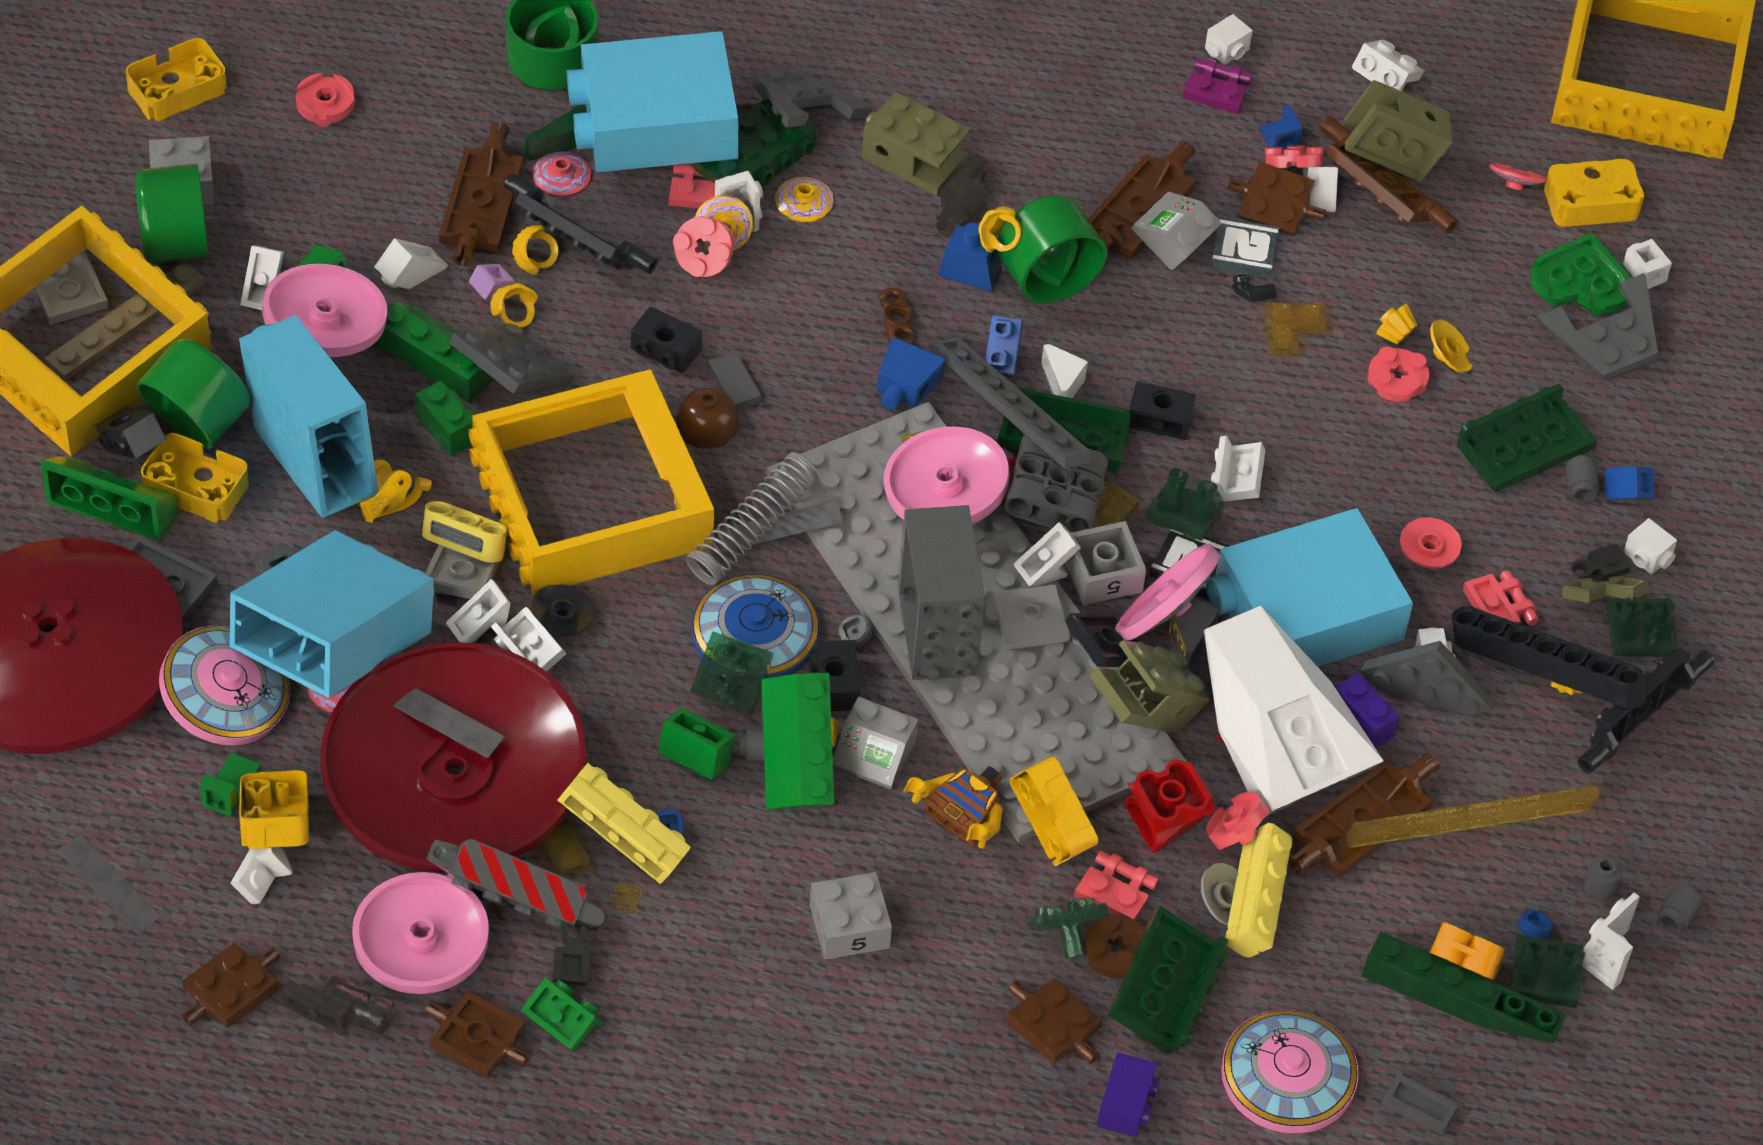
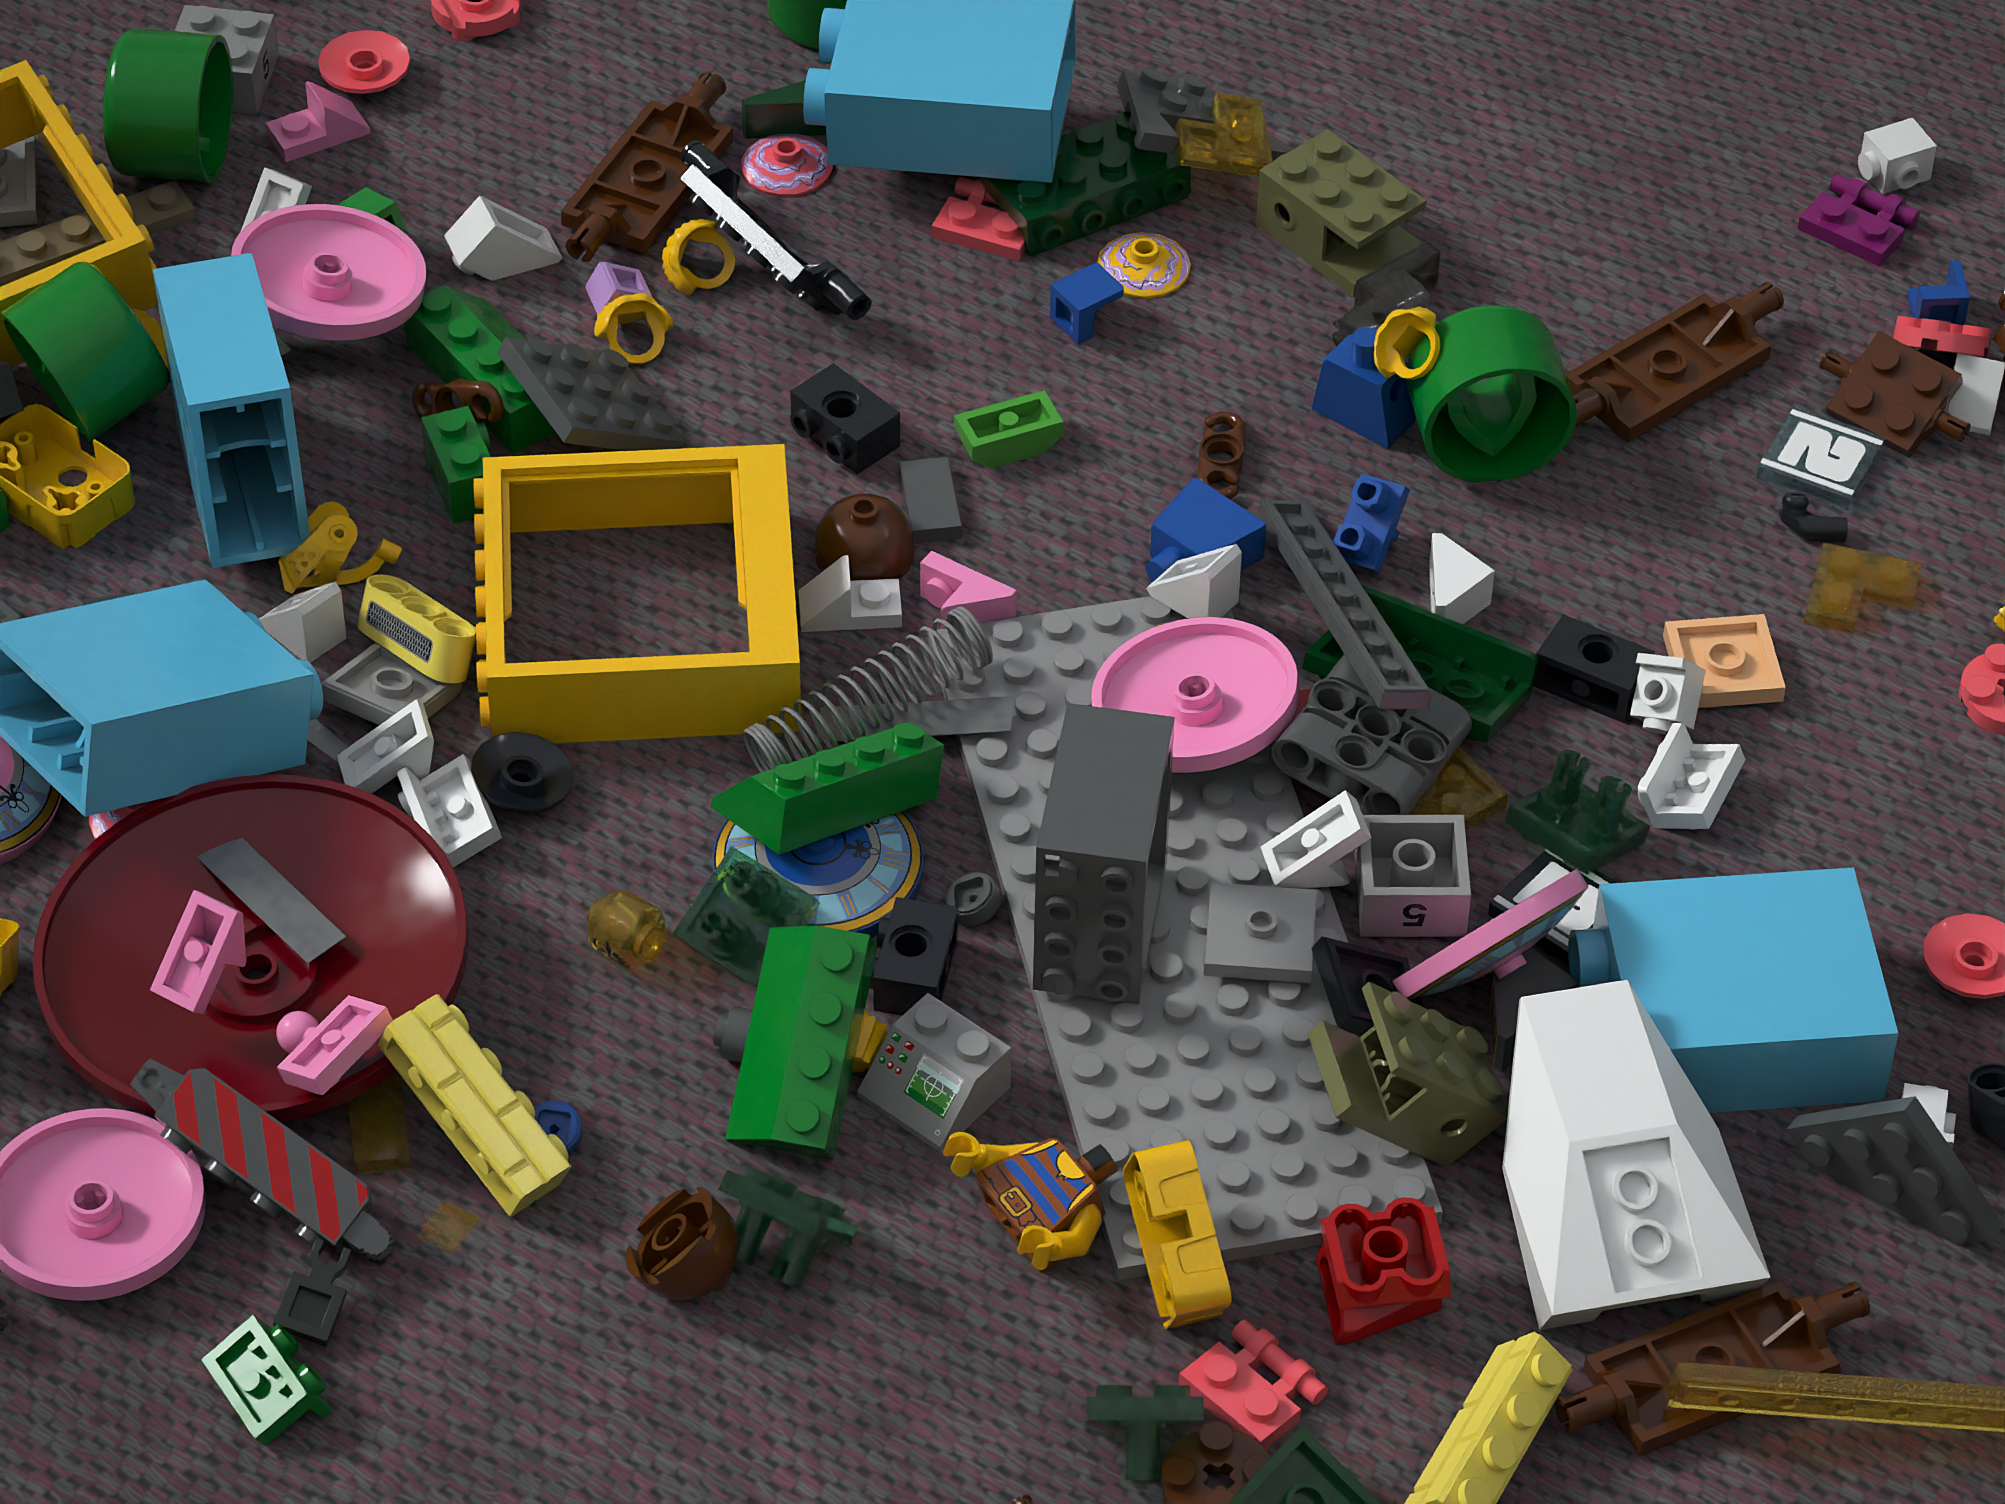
camera: 20 degrees right, 5 degrees down
reddish brown plate [425,991,531,1079] -> none
green brick [658,707,736,780] -> none
coral plate [673,216,735,277] -> none
dish [695,195,753,251] -> none
white bracket [715,171,763,232] -> none
light grey brick [809,872,892,960] -> none
light grey slope [1131,192,1222,270] -> none
light grey dish [1201,863,1238,926] -> none
coral plate [1206,791,1270,850] -> none
dark purple brick [1335,673,1400,748] -> none
none -> bright pink slope [150,890,246,1014]
none -> white slope [259,581,346,663]
none -> bright pink slope [266,81,371,162]
none -> bright pink plate [276,995,393,1096]
none -> coral dish [318,30,410,94]
none -> reddish brown piece [412,378,504,424]
none -> clear yellow head [587,889,667,968]
none -> reddish brown cylinder [626,1187,739,1302]
none -> green slope [711,722,944,855]
none -> clear green plate [718,1167,858,1289]
none -> white slope [798,555,902,632]
none -> bright pink slope [920,551,1017,629]
none -> bright green slope [954,390,1064,468]
none -> blue panel [1050,262,1124,345]
none -> white slope [1146,544,1242,619]
none -> clear yellow plate [1174,93,1273,177]
none -> white brick [1630,653,1706,735]
none -> light nougat plate [1663,614,1786,708]

